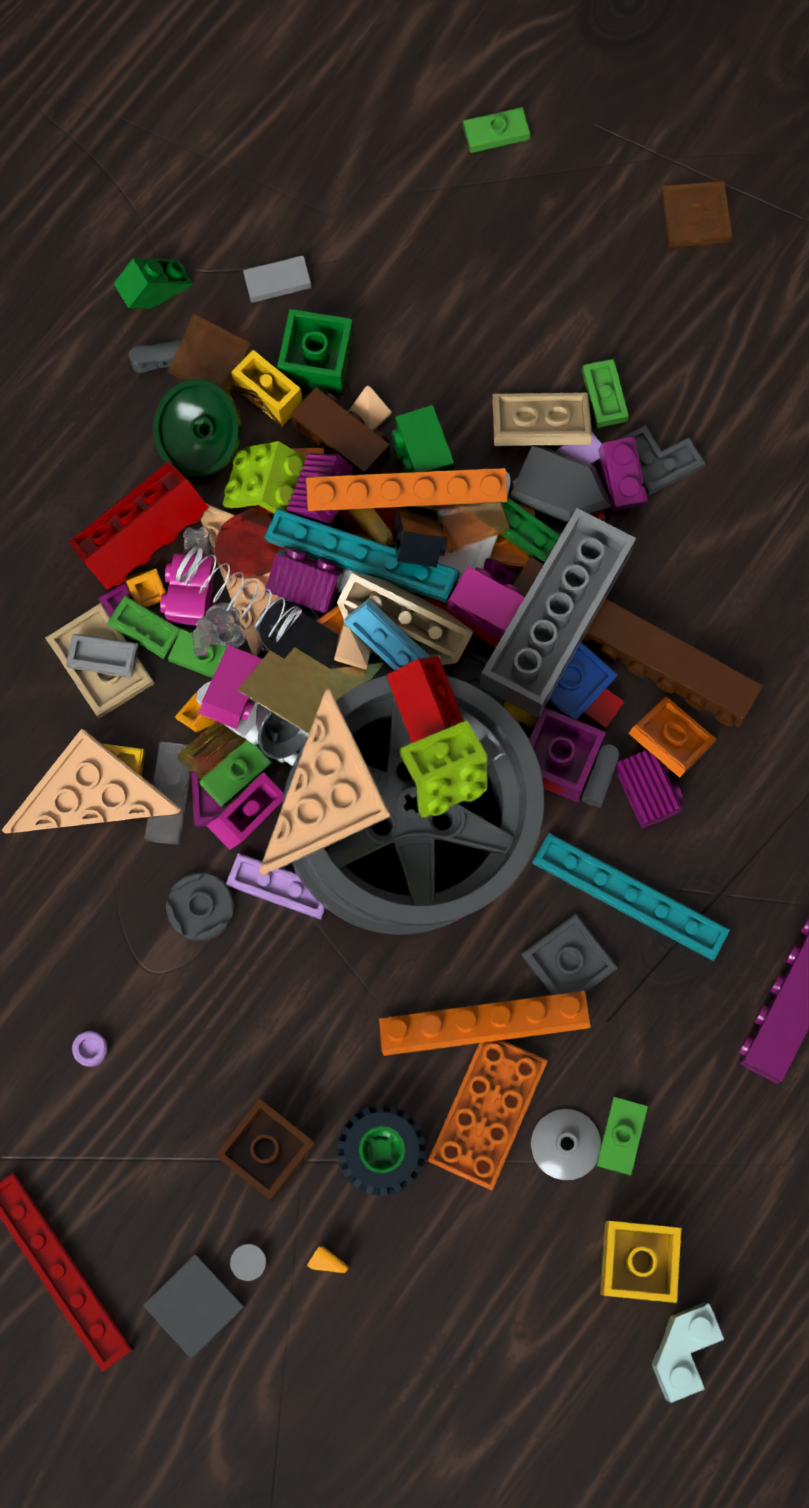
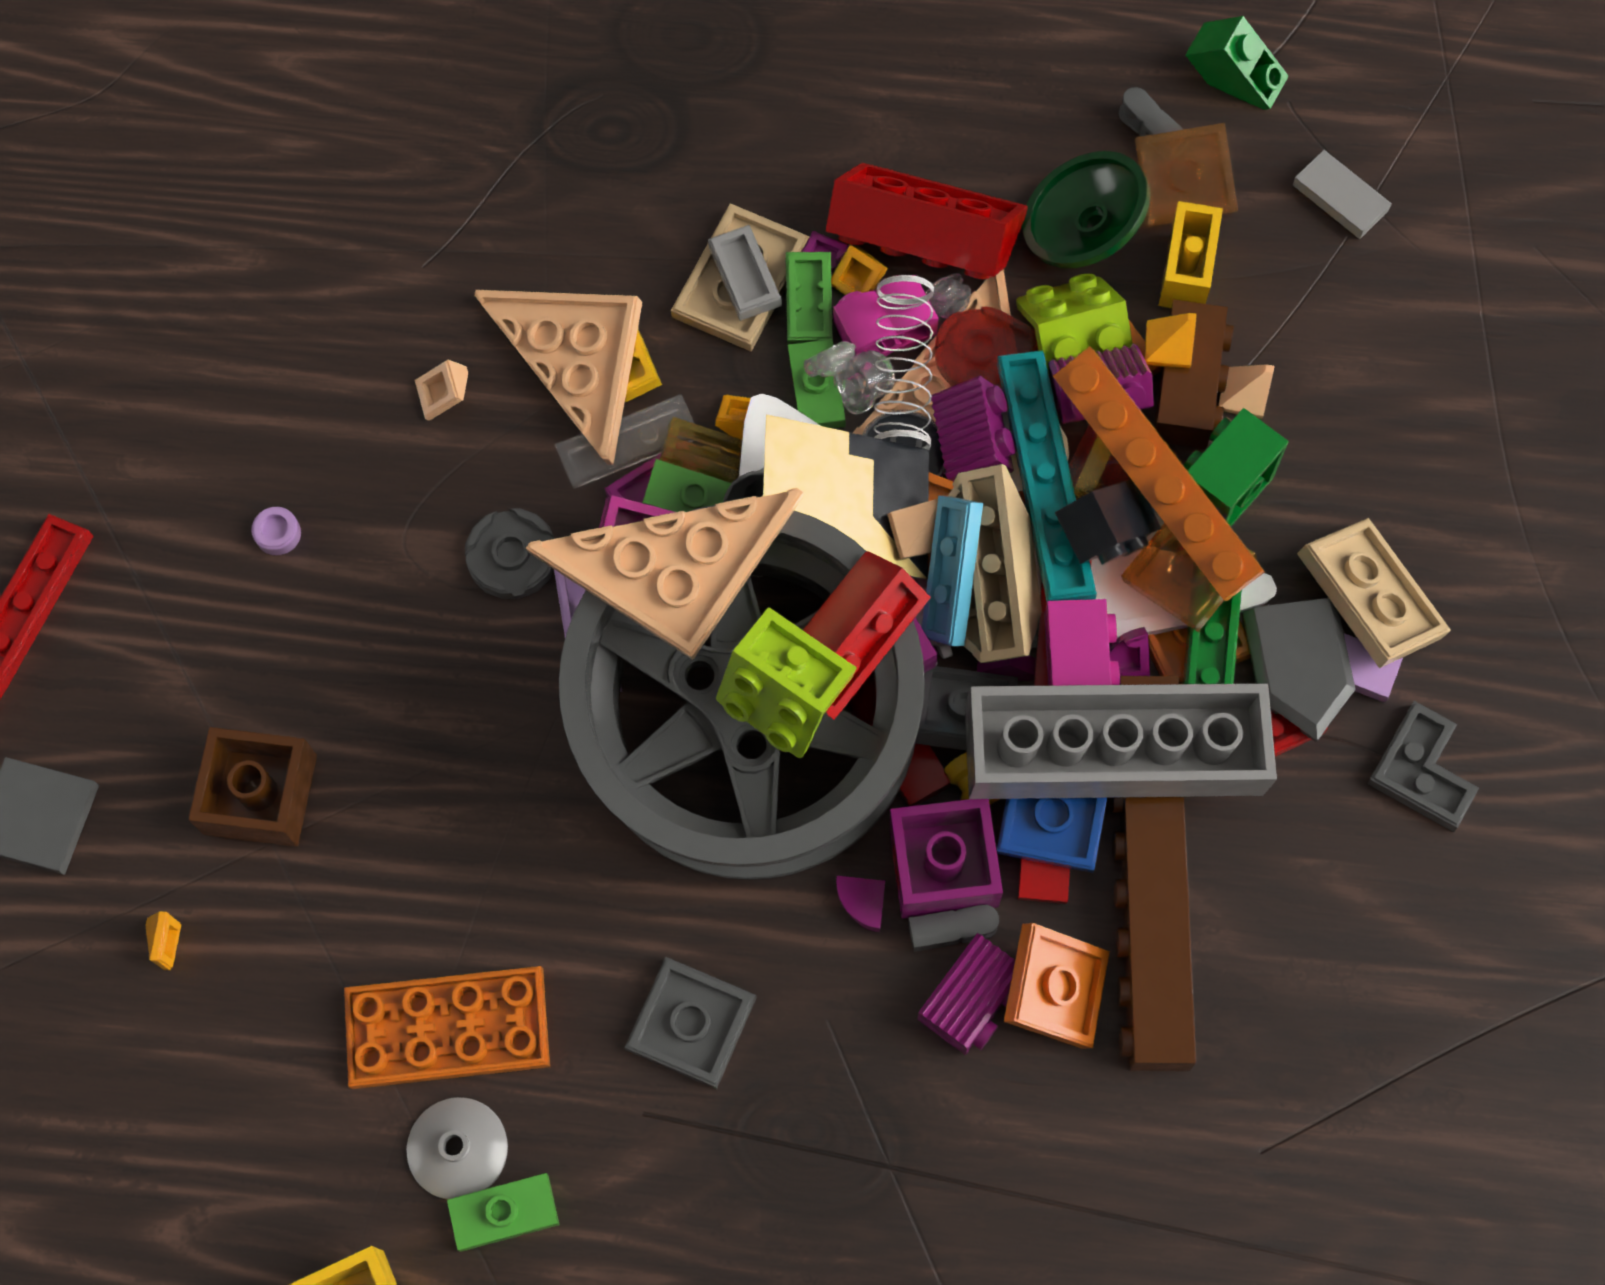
camera: 60 degrees right, 5 degrees down
dark pink brick [199,645,262,729] -> none
light grey tile [230,1244,267,1281] -> none
green brick [277,309,354,394] -> none
black wheel [337,1105,426,1196] -> none
orange plate [379,991,590,1056] -> none
teal tile [532,833,730,961] -> none
bright green plate [582,359,629,428] -> none
magenta brick [598,437,648,512] -> none
none -> light nougat slope [415,359,468,421]
none -> magenta tile [836,876,885,932]
none -> light orange slope [1144,313,1196,368]

